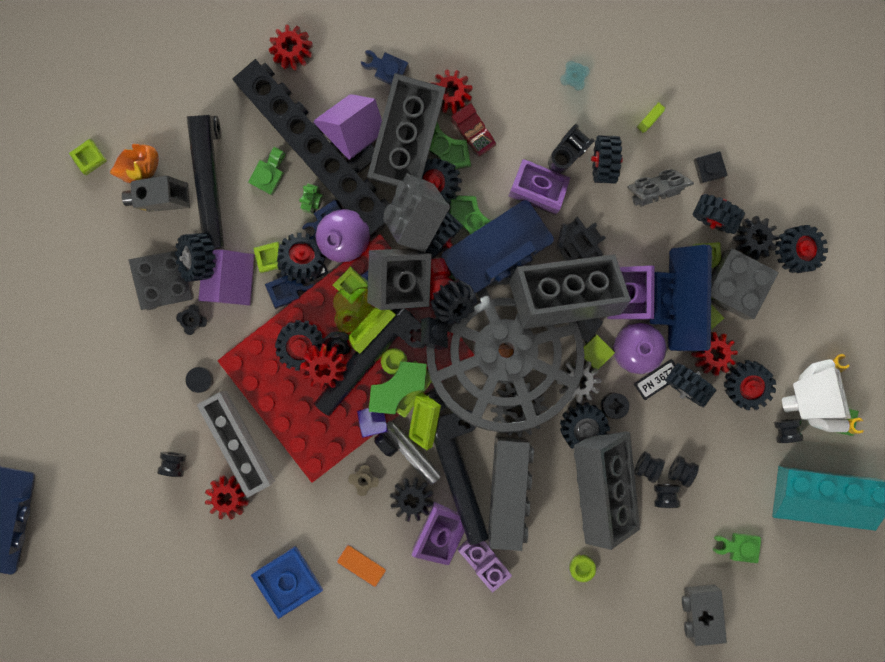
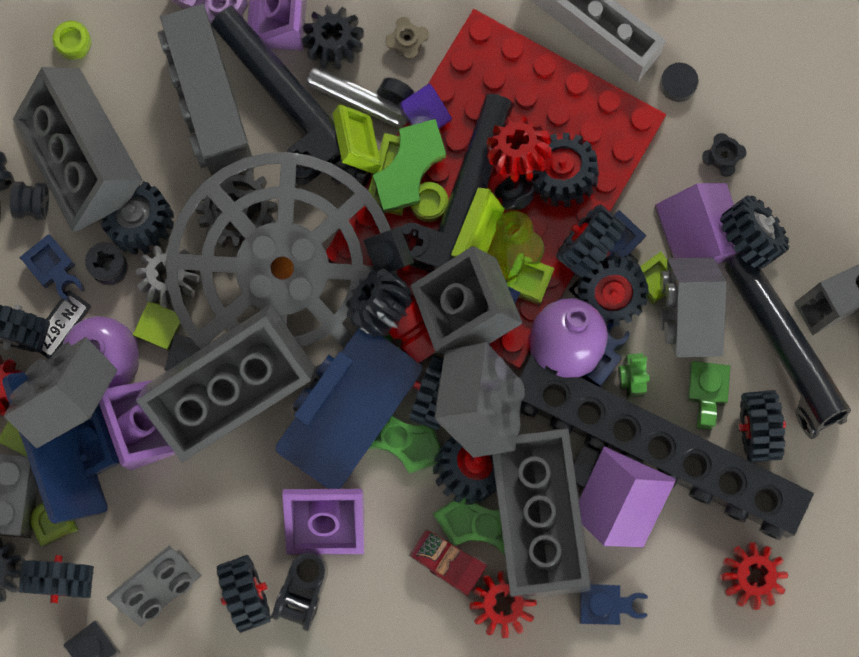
camera: 160 degrees right, 10 degrees down
dark grey hinge [128,251,192,310] -> none
black piece [556,216,606,261] -> none
none -> dark grey brick [4,337,117,449]
none -> dark blue plate [19,234,84,303]
none -> black wheel [556,204,625,278]
none -> dark grey brick [659,257,726,357]
none -> black wheel [738,390,786,462]

